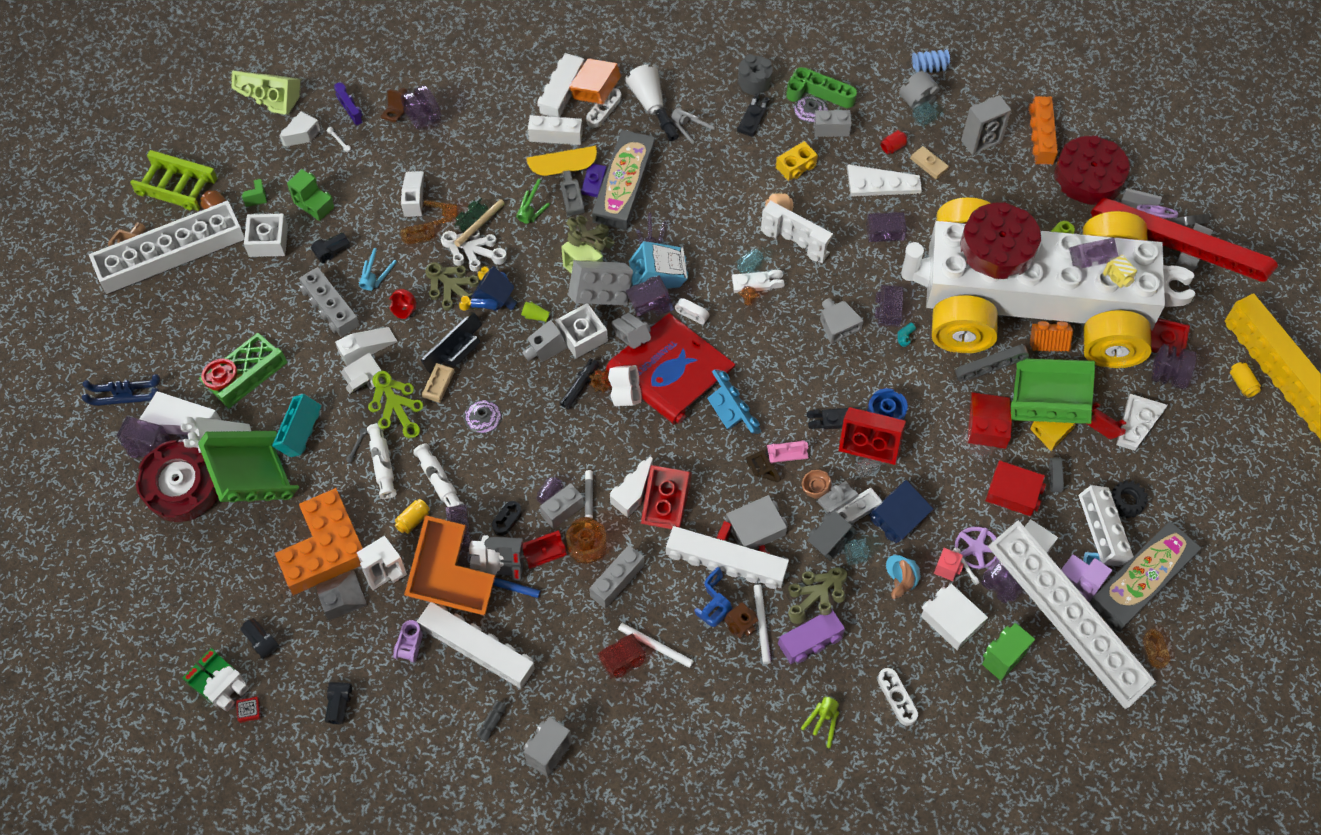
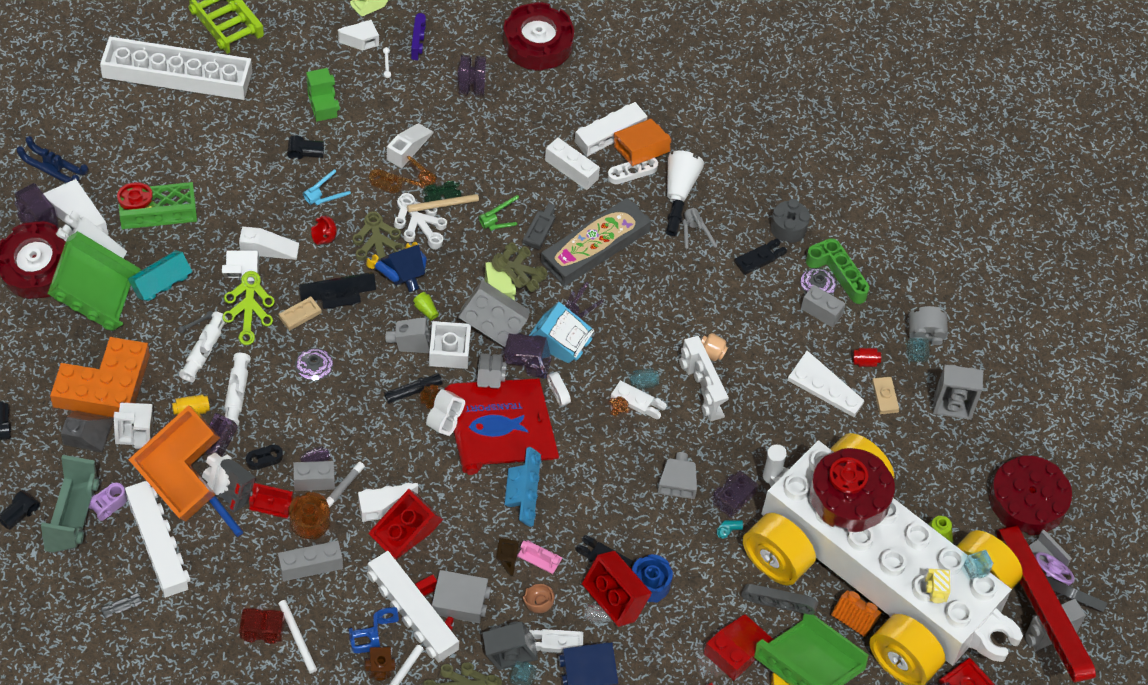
camera: 30 degrees right, 5 degrees down
medium nougat bracket [108,223,146,246] -> none
dark orange head [201,190,227,210] -> none
bright green panel [242,179,267,207] -> none
white brick [244,214,288,257] -> none
light grey brick [299,267,360,337] -> none
reddish brown bracket [381,88,409,122] -> none
light grey brick [524,717,572,777] -> none
yellow brick [527,146,597,176] -> none
dark purple plate [581,164,606,197] -> none
yellow brick [776,141,817,181] -> none
light grey hips [818,481,858,513] -> none
clear purple brick [866,212,907,242] -> none
light blue piece [912,49,950,73] -> none
orange brick [1029,96,1057,165] -> none
clear purple brick [1069,238,1118,269] -> none
none -> sand green windscreen [41,455,99,553]
none -> dark red piece [503,2,574,70]
none -> red wheel [829,457,868,494]
none -> clear light blue plate [963,550,994,579]

